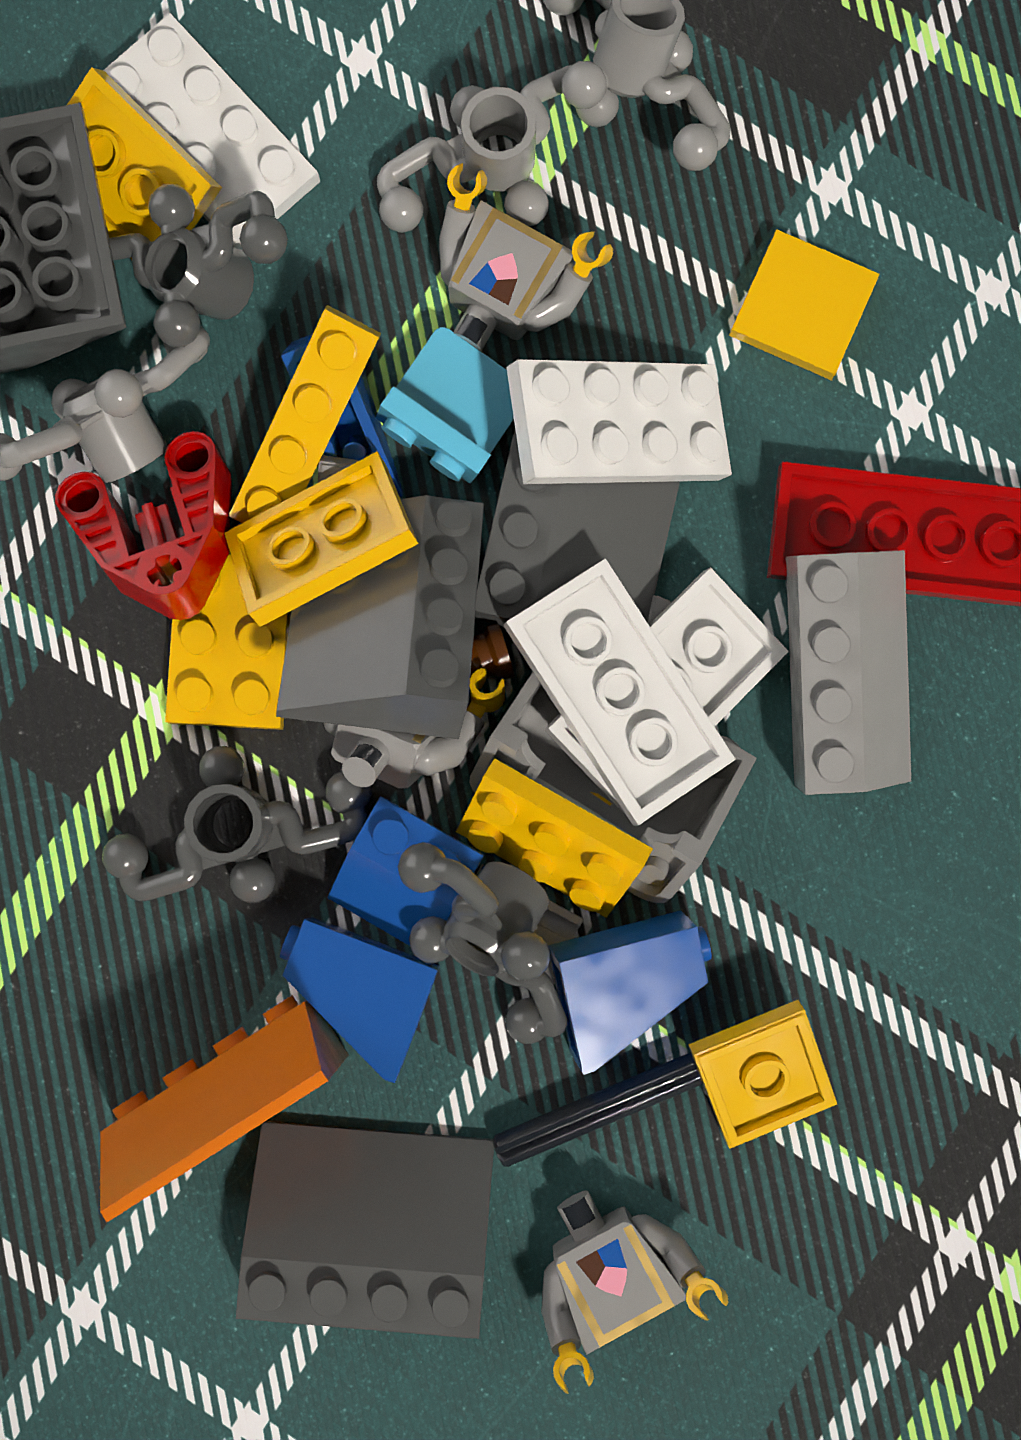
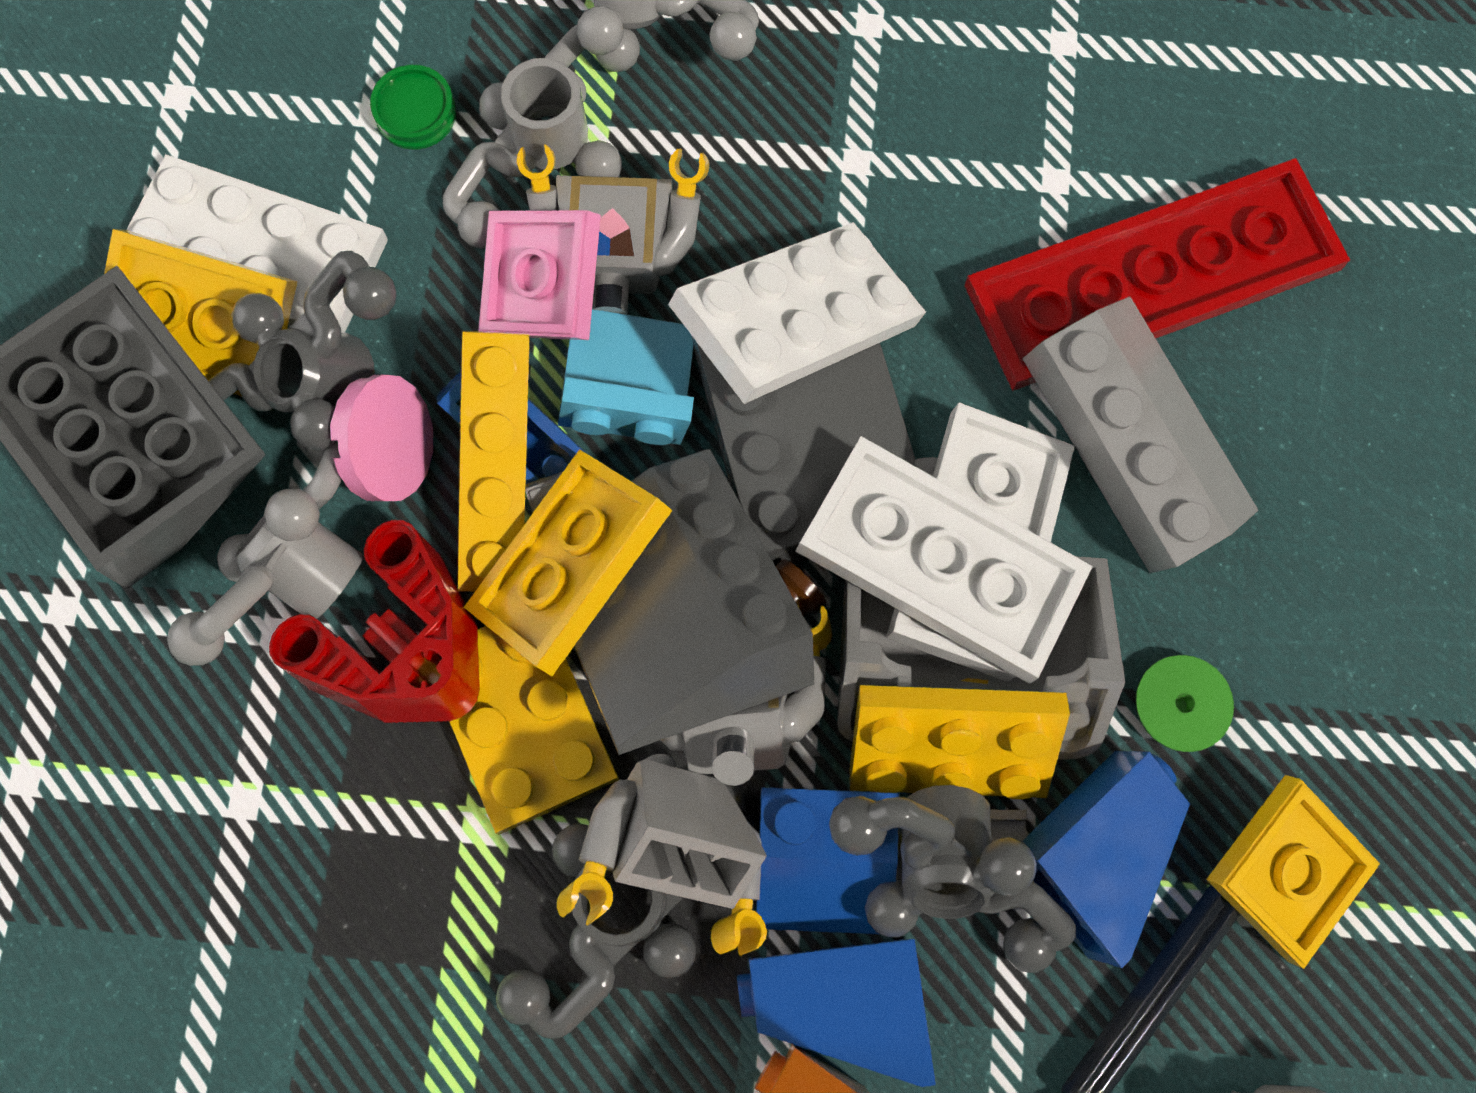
camera: 30 degrees left, 10 degrees down
yellow tile [729,229,880,380] -> none
none -> bright pink tile [330,375,433,501]
none -> green piece [370,65,456,150]
none -> bright pink tile [478,210,601,340]
none -> light grey torso [557,754,767,956]
none -> bright green piece [1136,655,1234,752]

